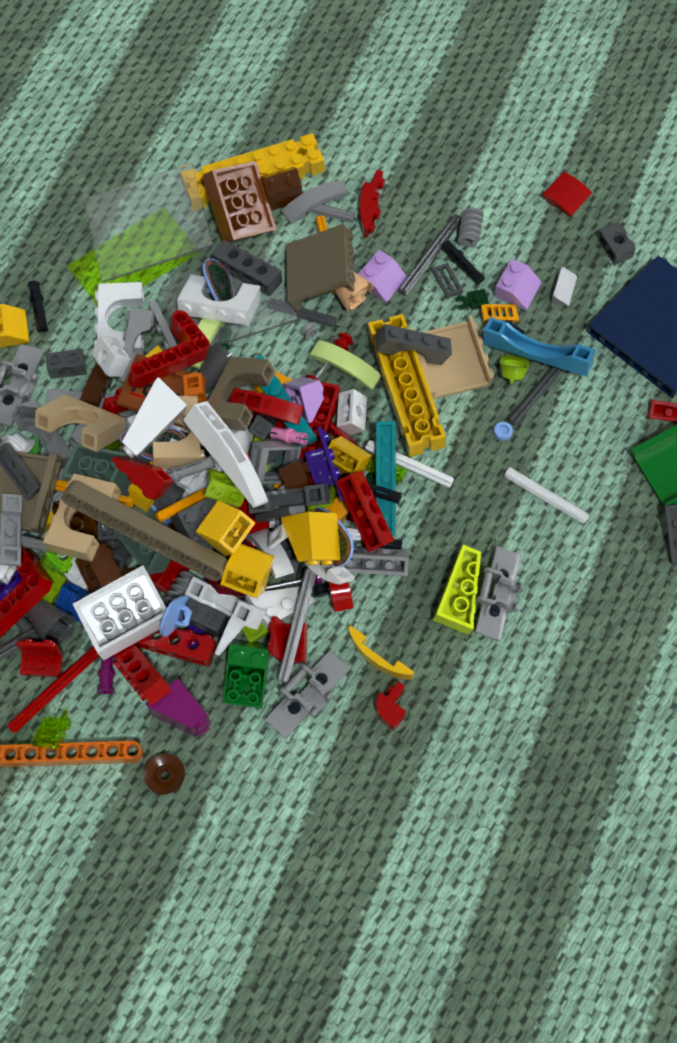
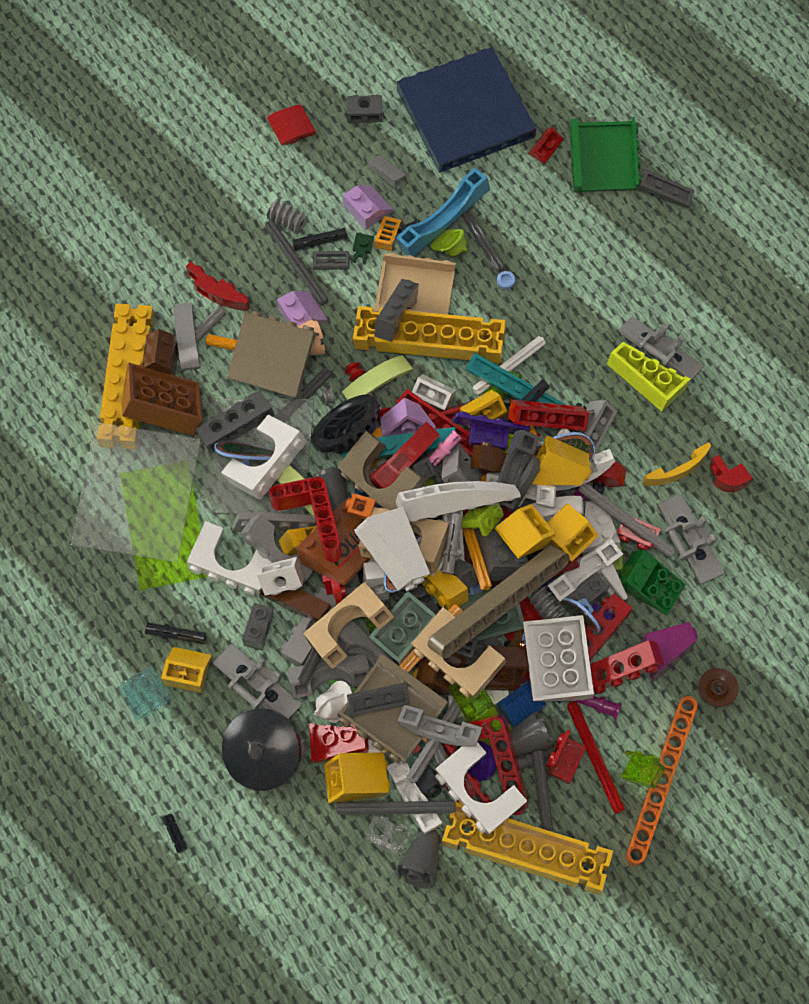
camera: 70 degrees left, 0 degrees up
red slope [111,456,174,500] -> none
white axle [504,467,589,524] -> none
none -> black gear [311,394,380,454]

